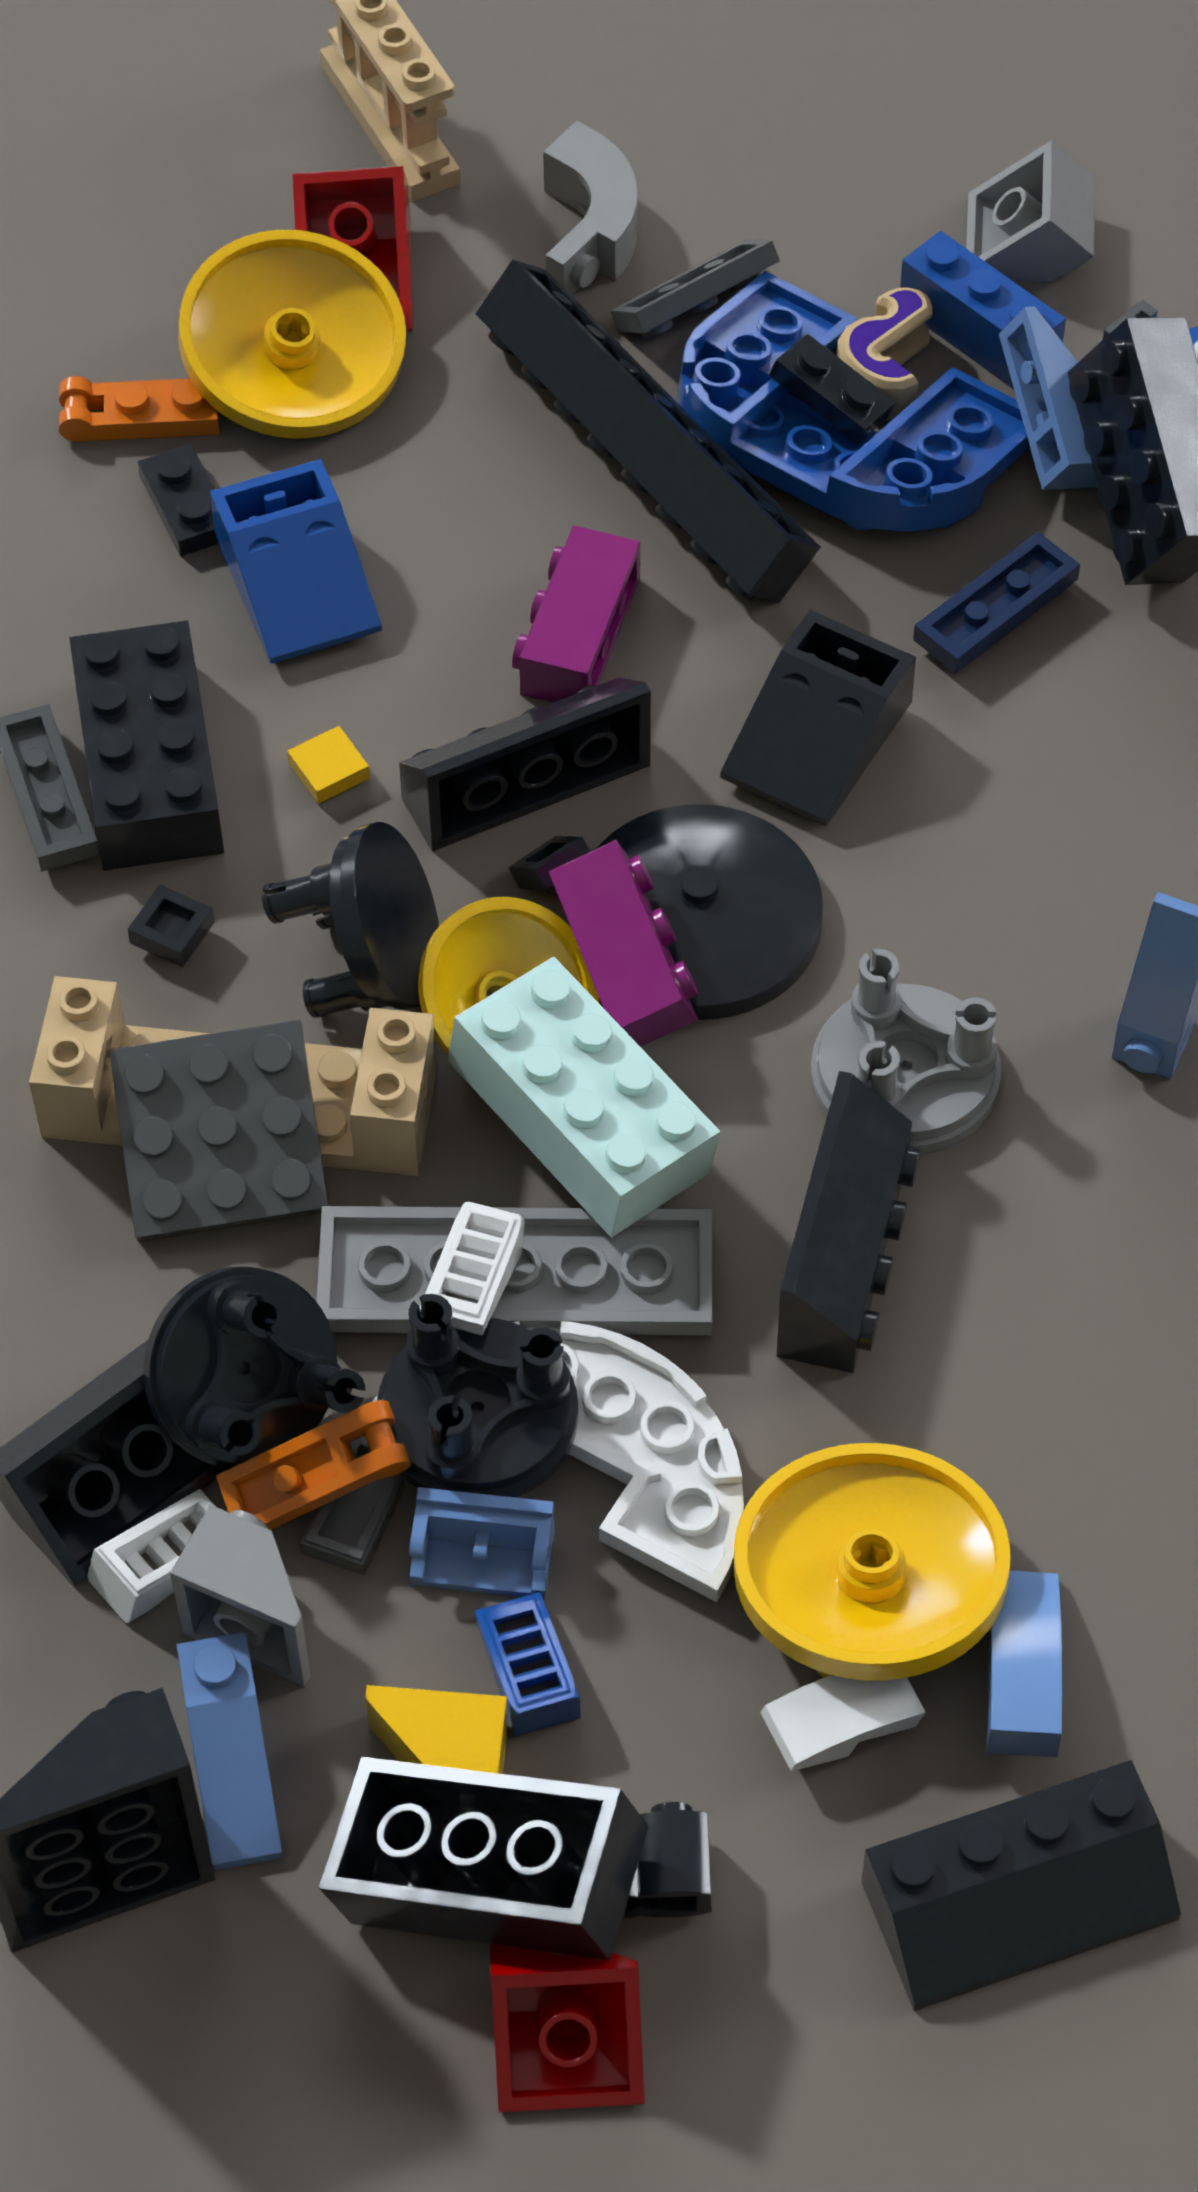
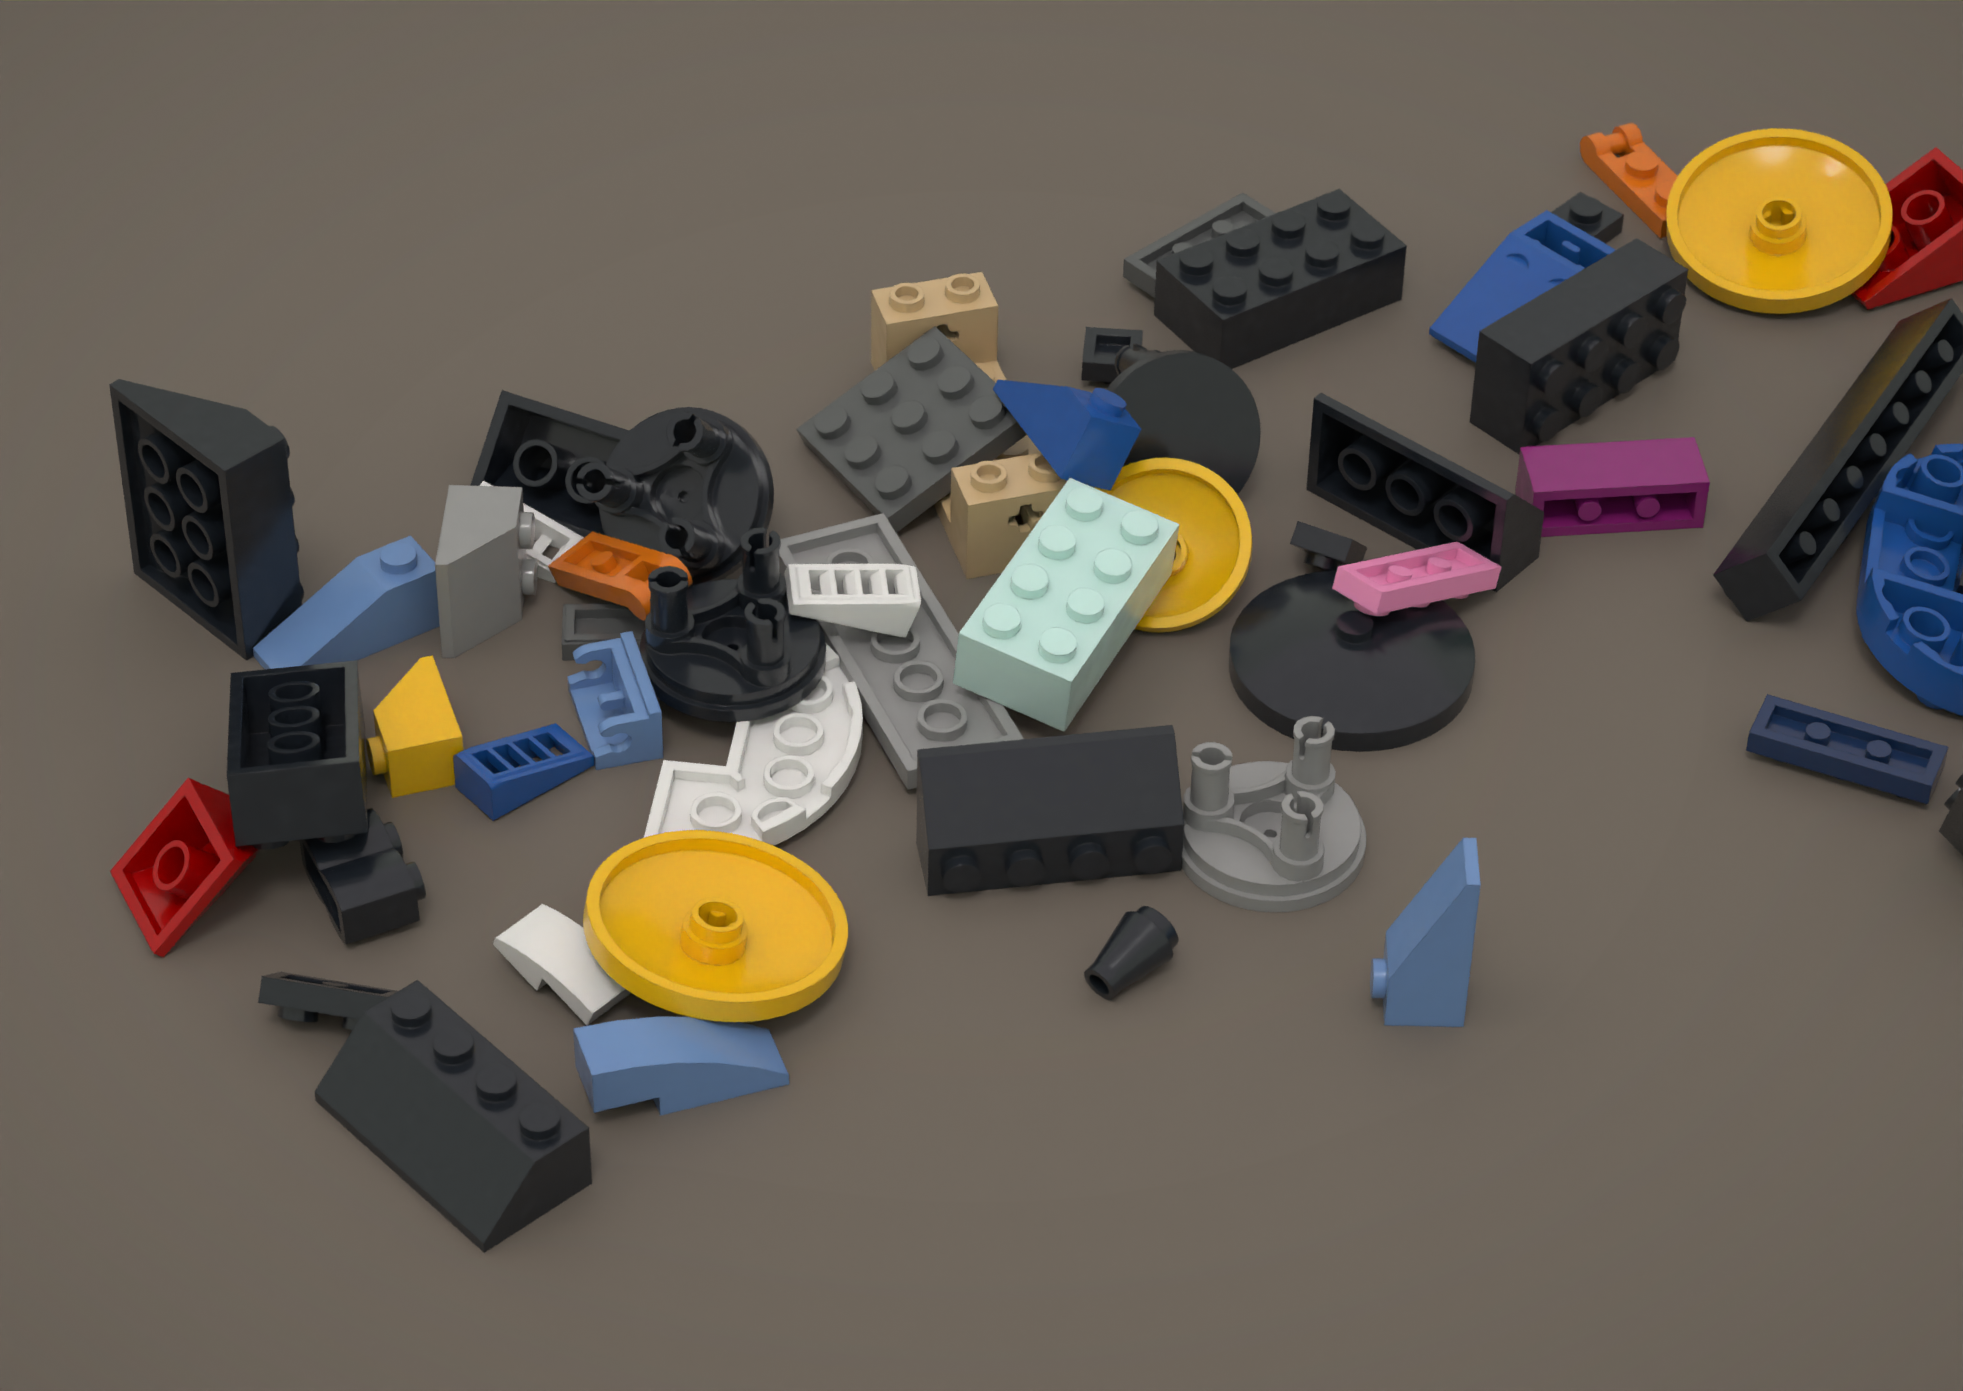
camera: 65 degrees right, 15 degrees down
yellow tile [287,726,370,804] -> none
magenta brick [548,840,699,1047] -> none
black slope [720,610,916,827] -> none
none -> black plate [258,972,398,1030]
none -> blue slope [993,379,1141,491]
none -> black cone [1084,906,1179,1000]
none -> bright pink plate [1332,541,1501,616]
none -> black brick [1470,238,1688,455]

